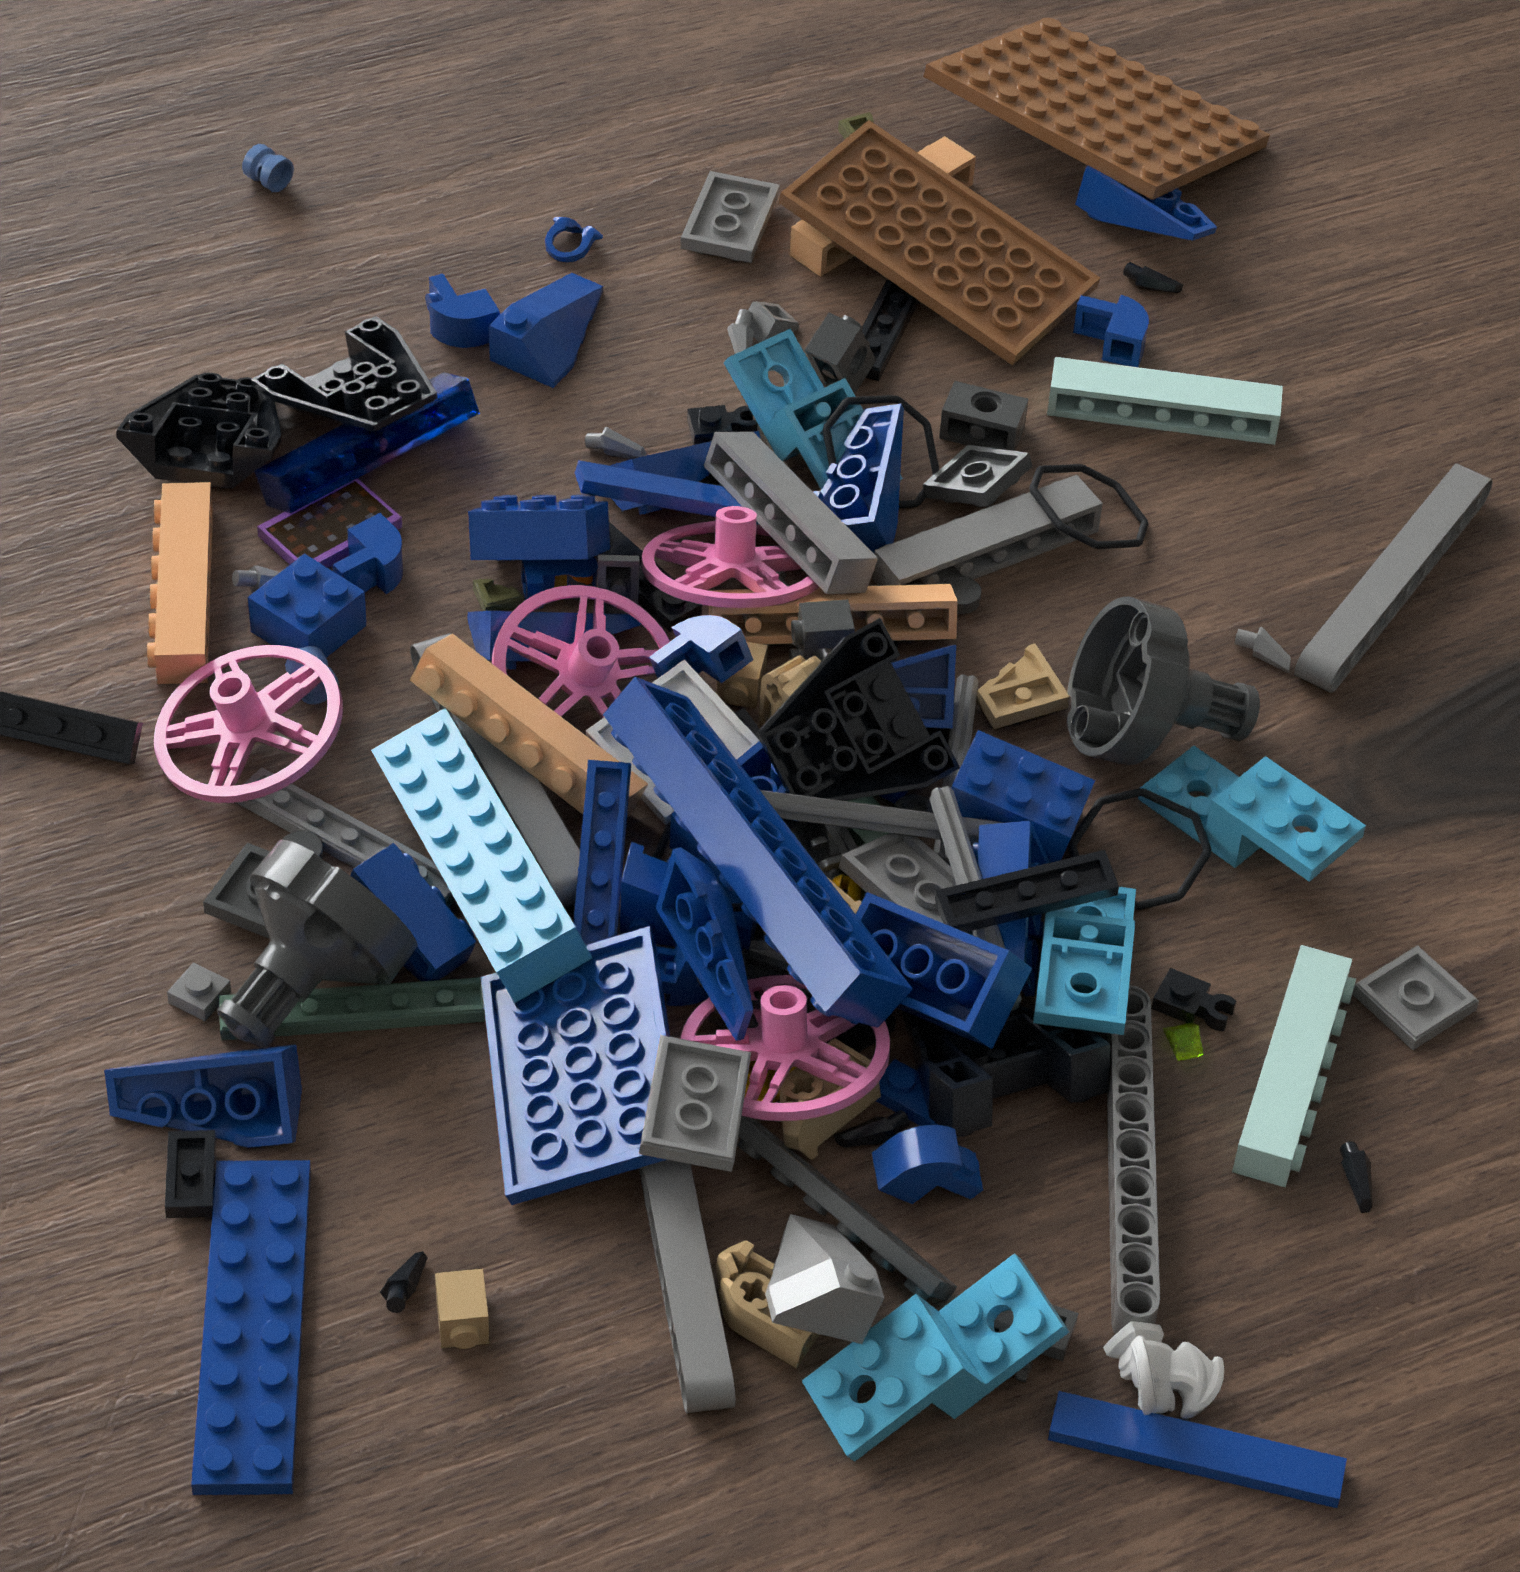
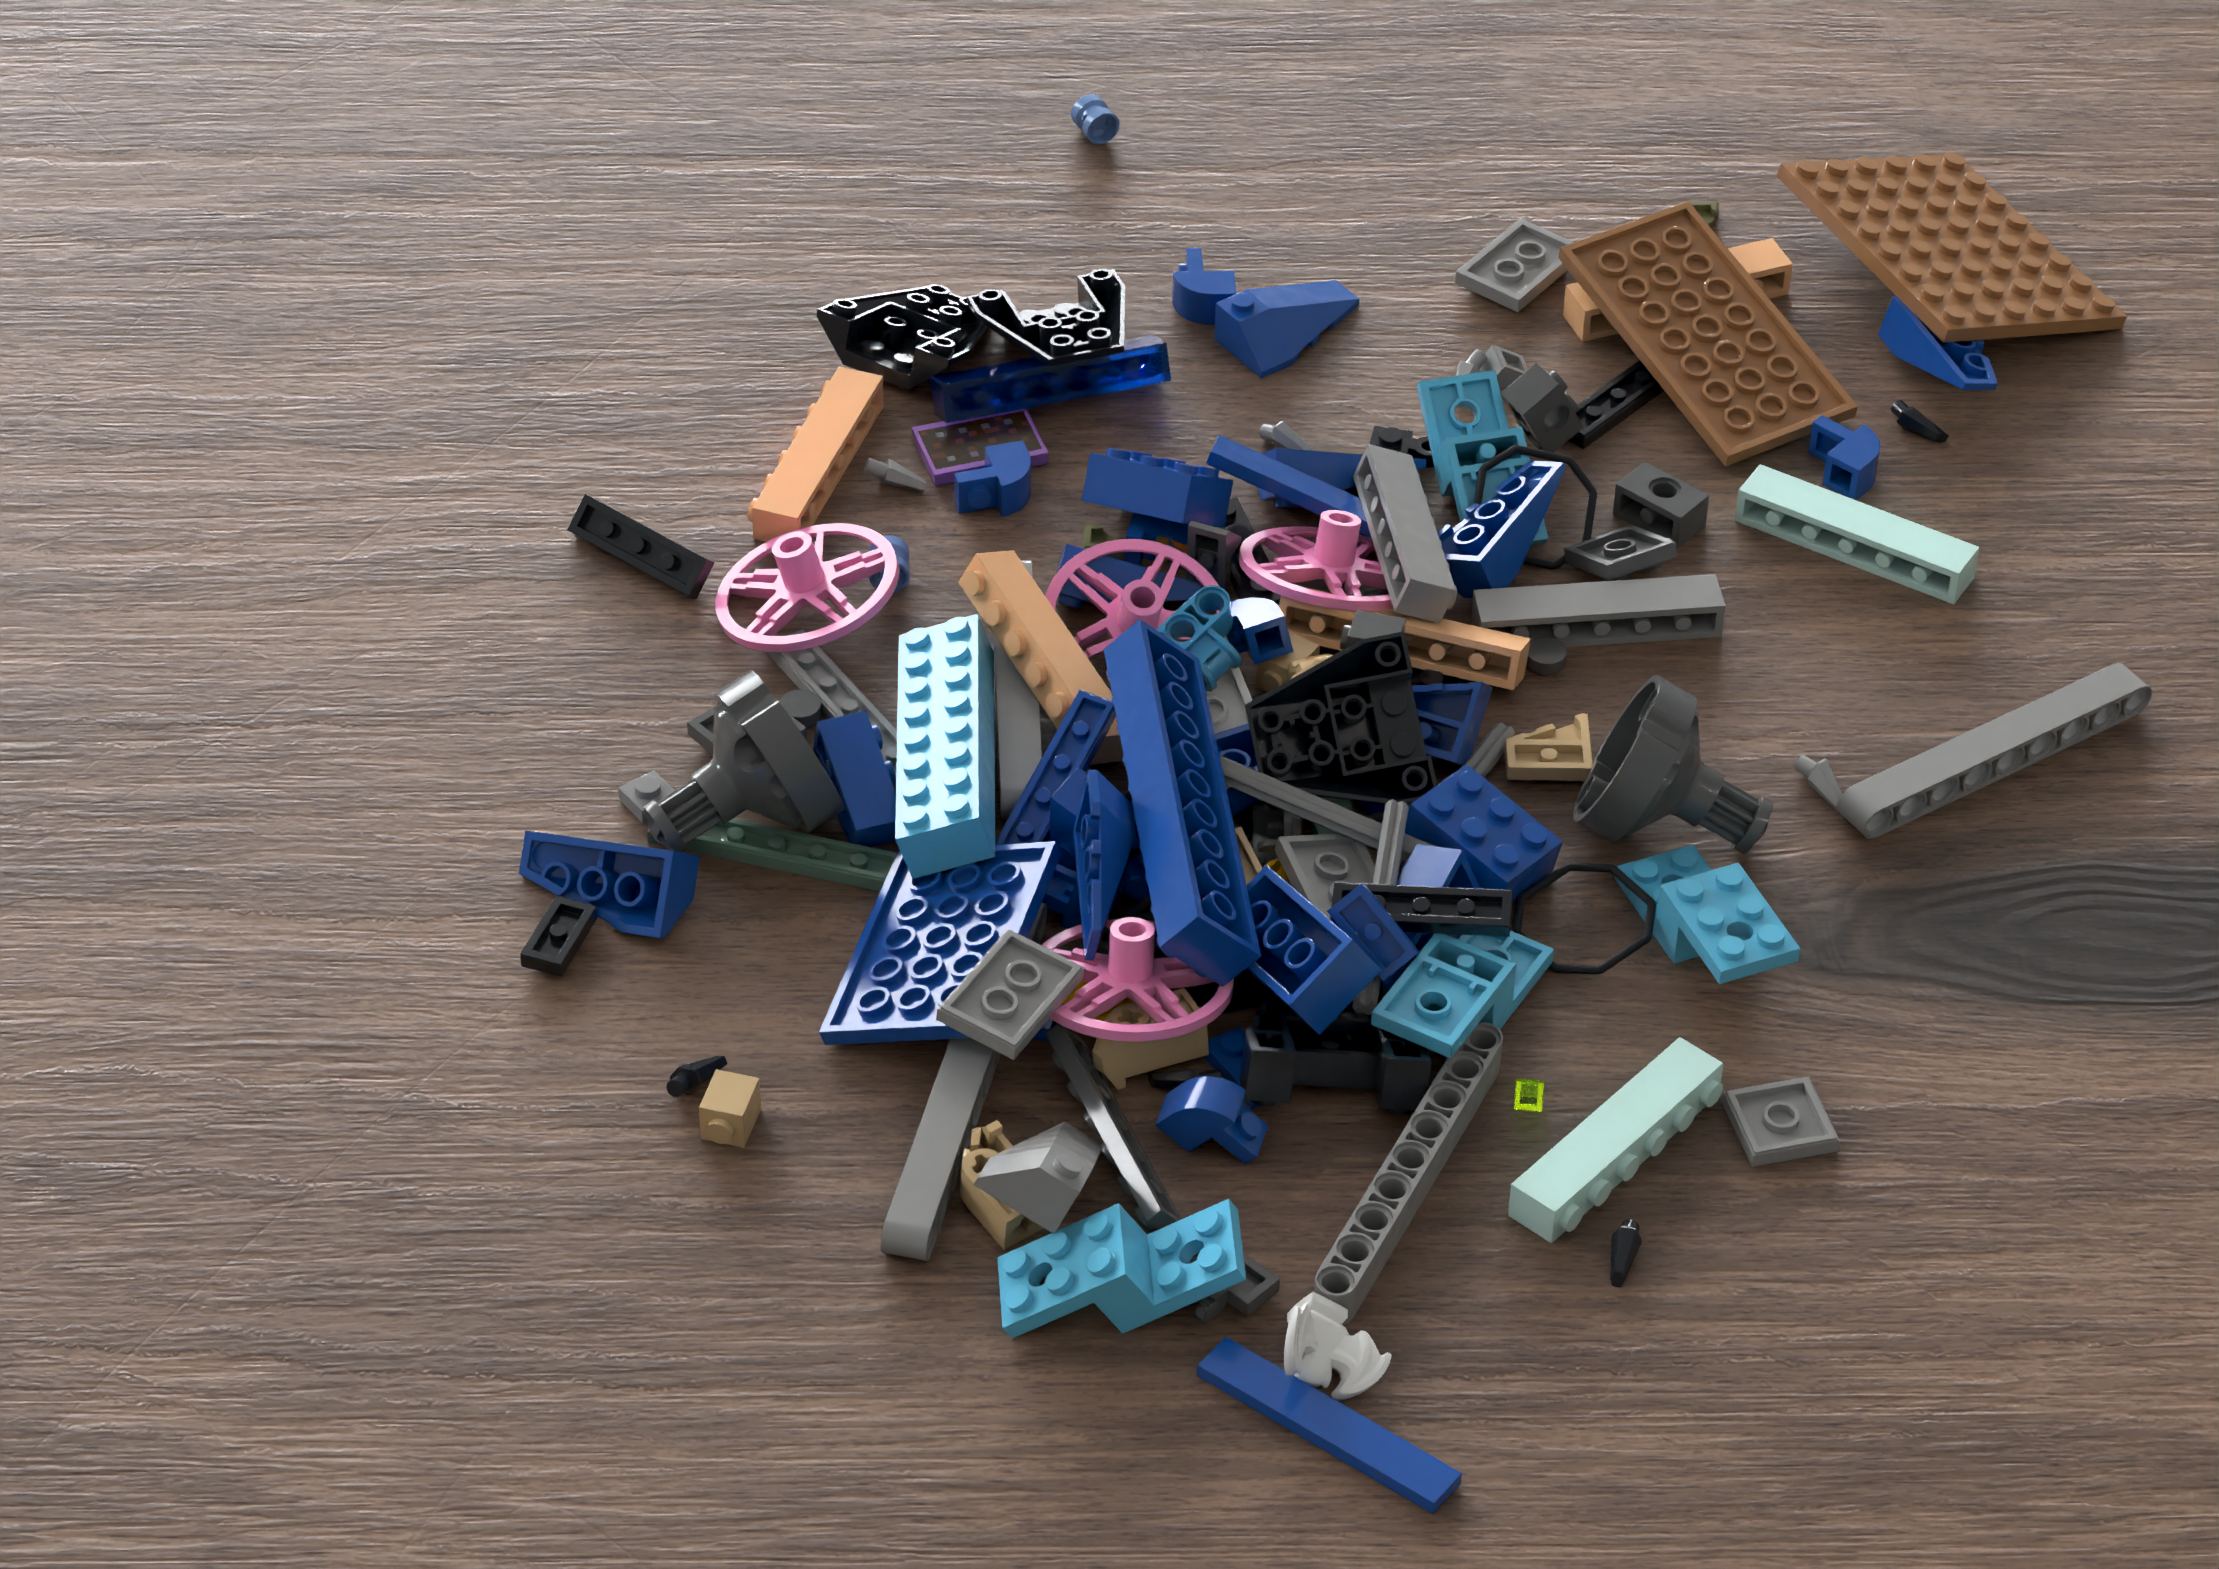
camera: 25 degrees right, 5 degrees down
blue plate [191,1160,311,1495] -> none
blue brick [248,553,367,658] -> none
blue piece [545,217,603,262] -> none
black piece [1029,464,1148,549] -> none
black plate [1151,968,1237,1031] -> none
none -> dark azure beam [1156,585,1242,692]
none -> blue plate [1327,882,1419,981]

